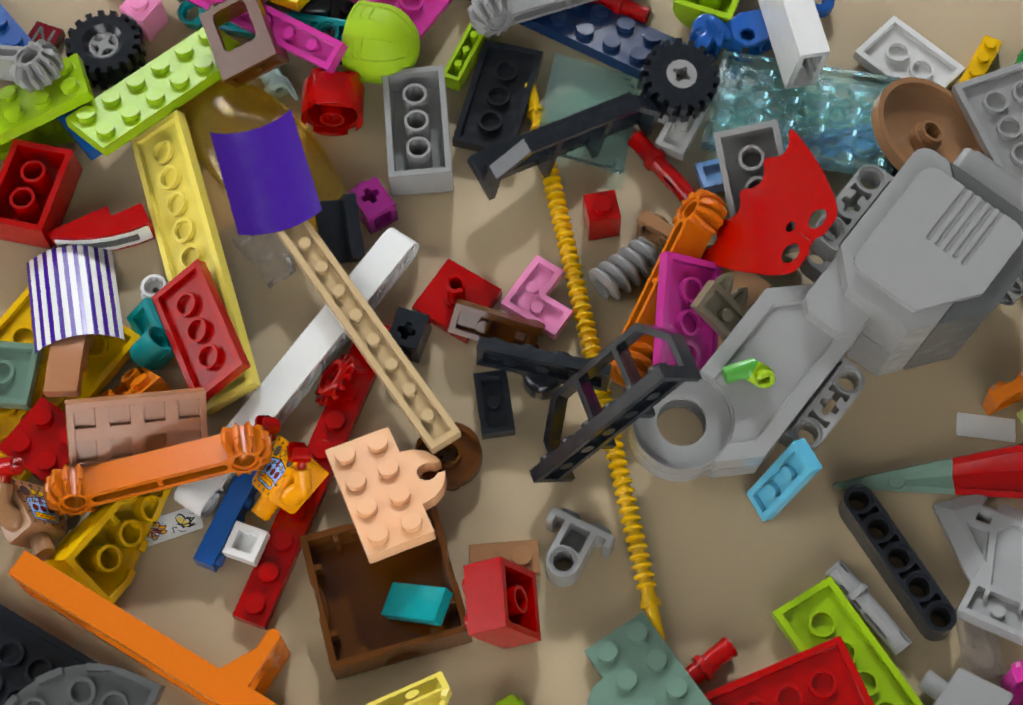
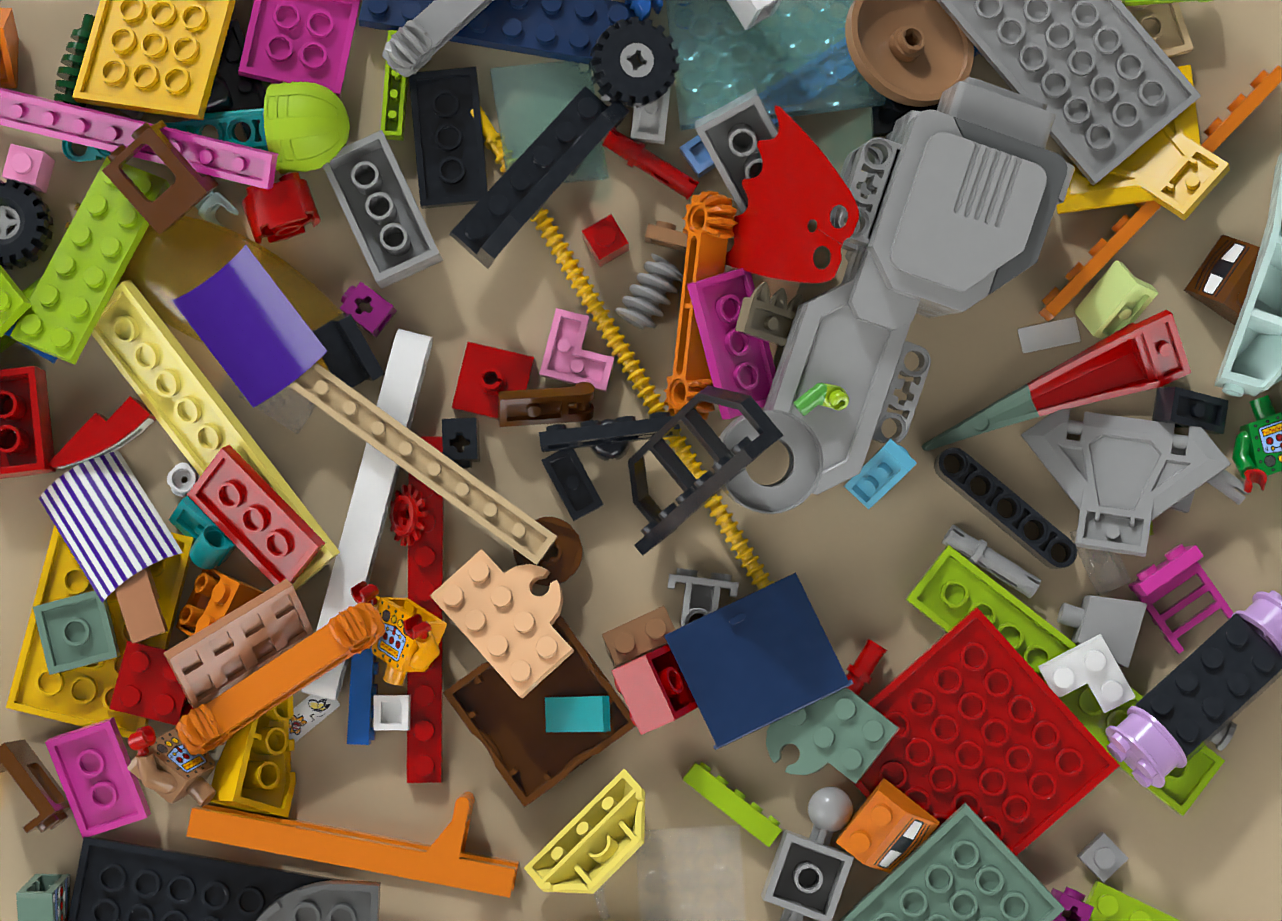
camera: 25 degrees left, 20 degrees up
none -> dark blue piece [664,572,854,750]

